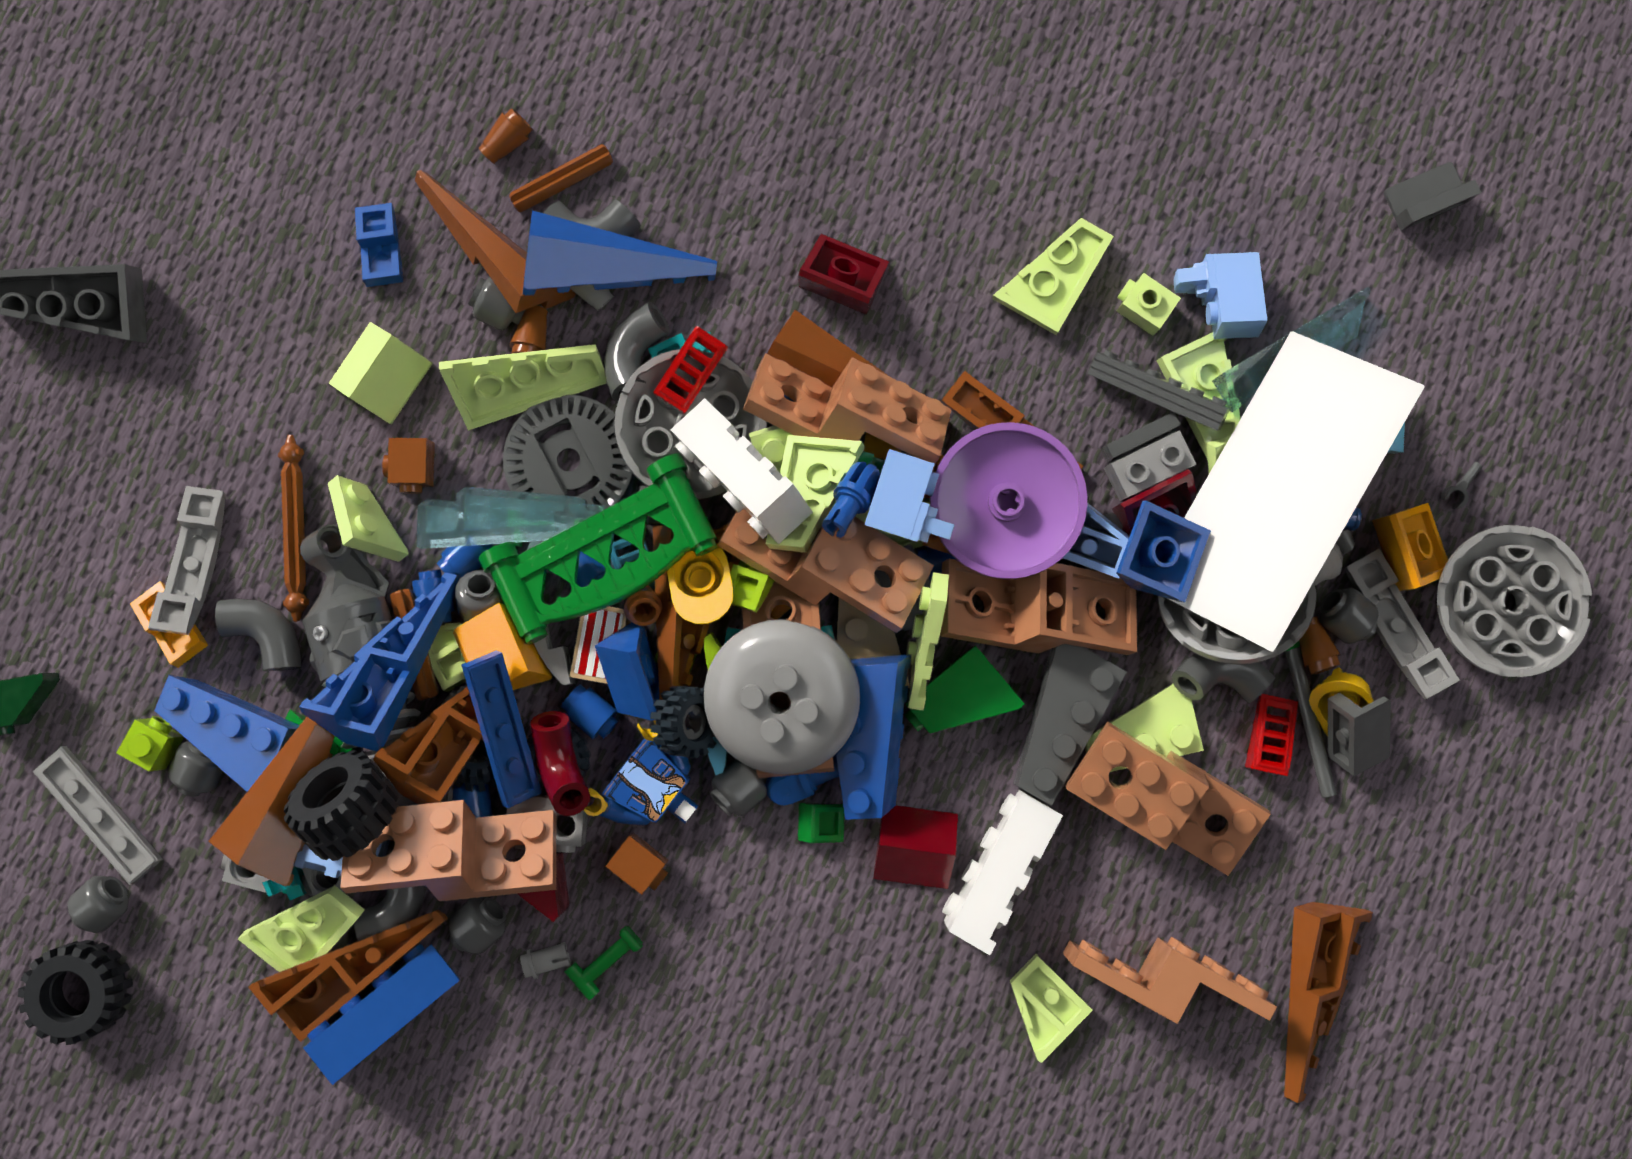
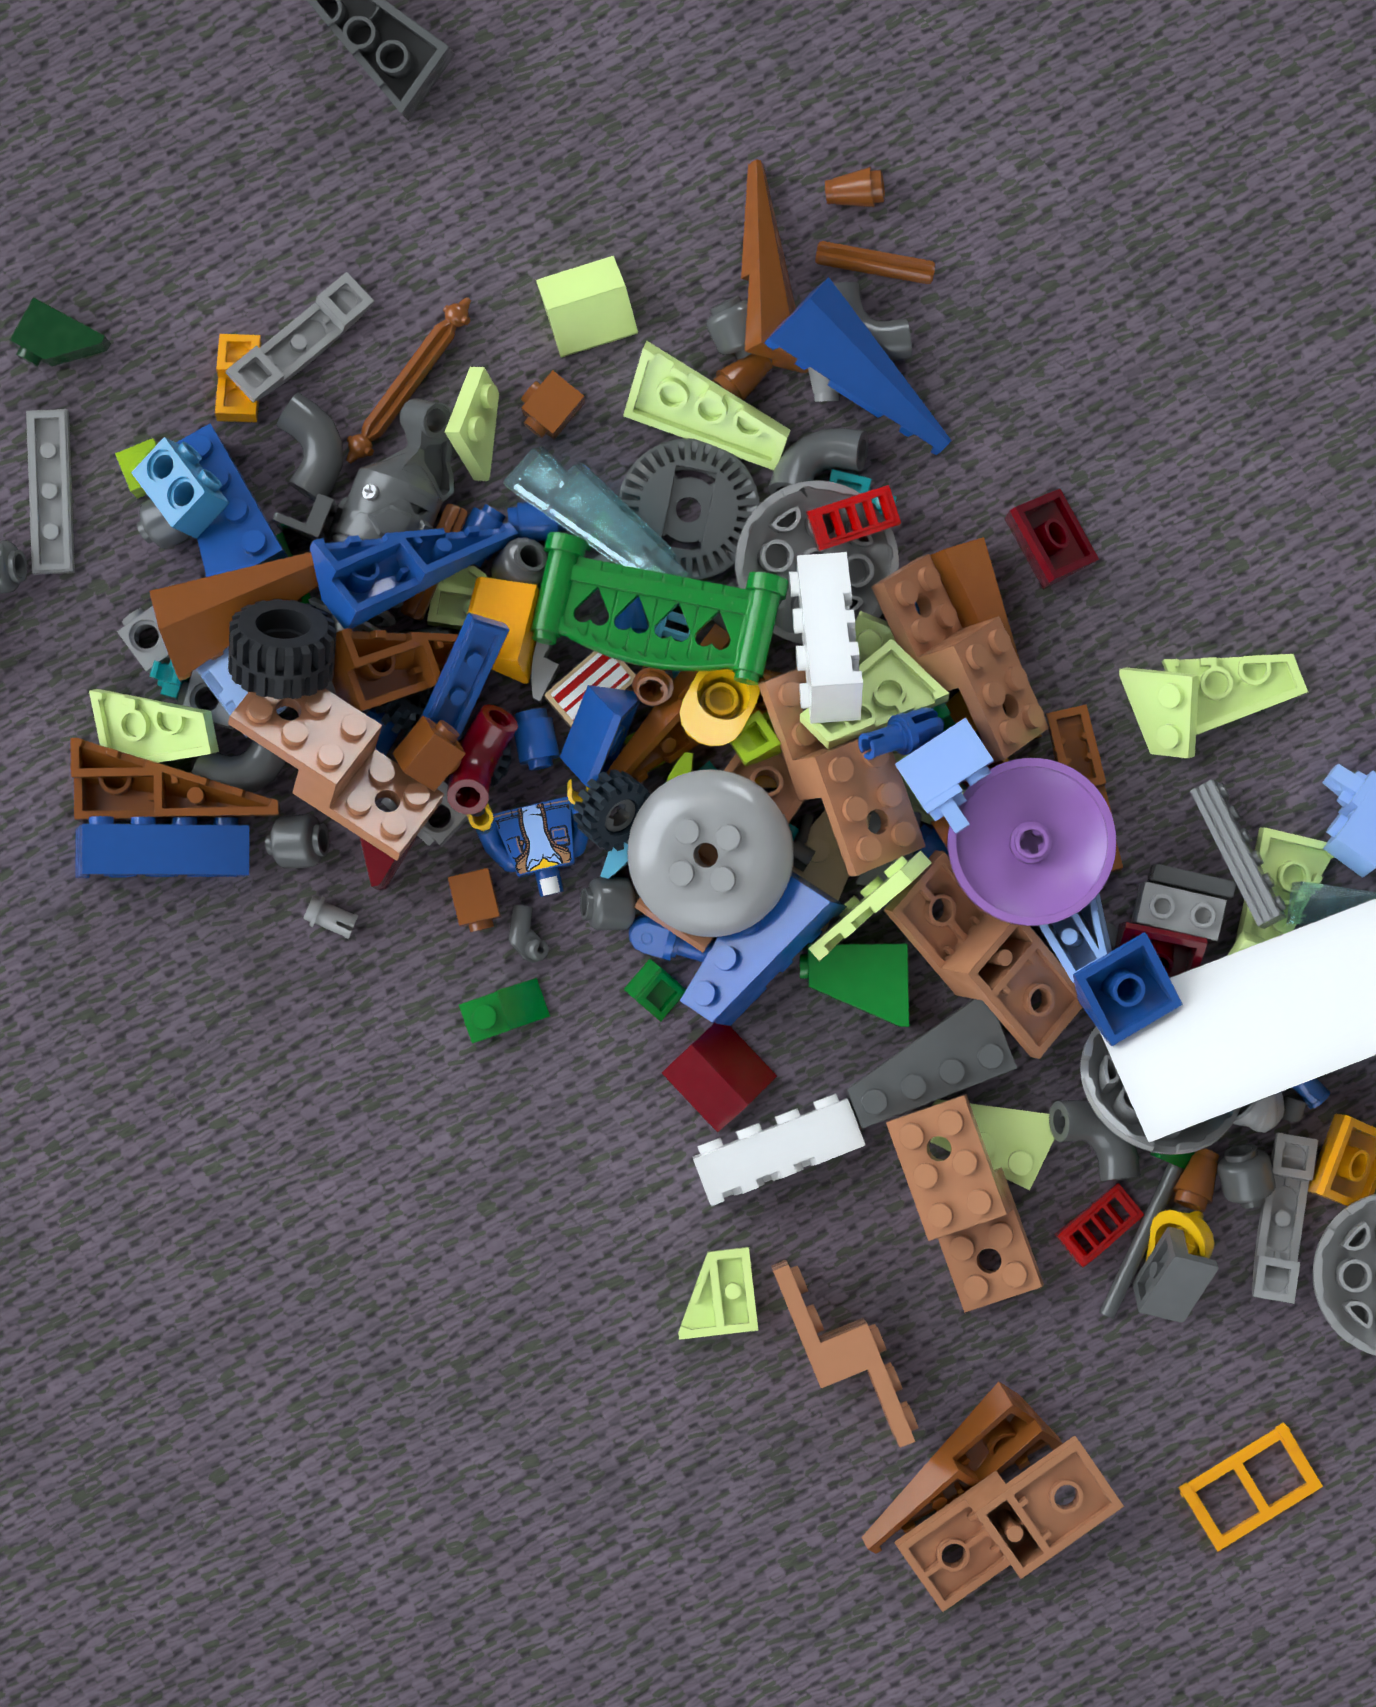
camera: 30 degrees right, 0 degrees up
blue slope [355,203,403,287] -> none
green piece [564,925,643,1001] -> none
yellowish green brick [1117,273,1181,336] -> none
none -> dark azure brick [131,437,229,539]
none -> dark grey panel [272,493,338,543]
none -> dark orange brick [393,715,466,792]
none -> green slope [459,978,550,1044]
none -> dark grey arm [509,905,549,963]
none -> dark grey hand [793,814,816,872]
none -> nougat bracket [894,1435,1124,1612]
none -> yellowish green wing [1119,667,1199,758]
none -> light orange window [1178,1422,1323,1552]

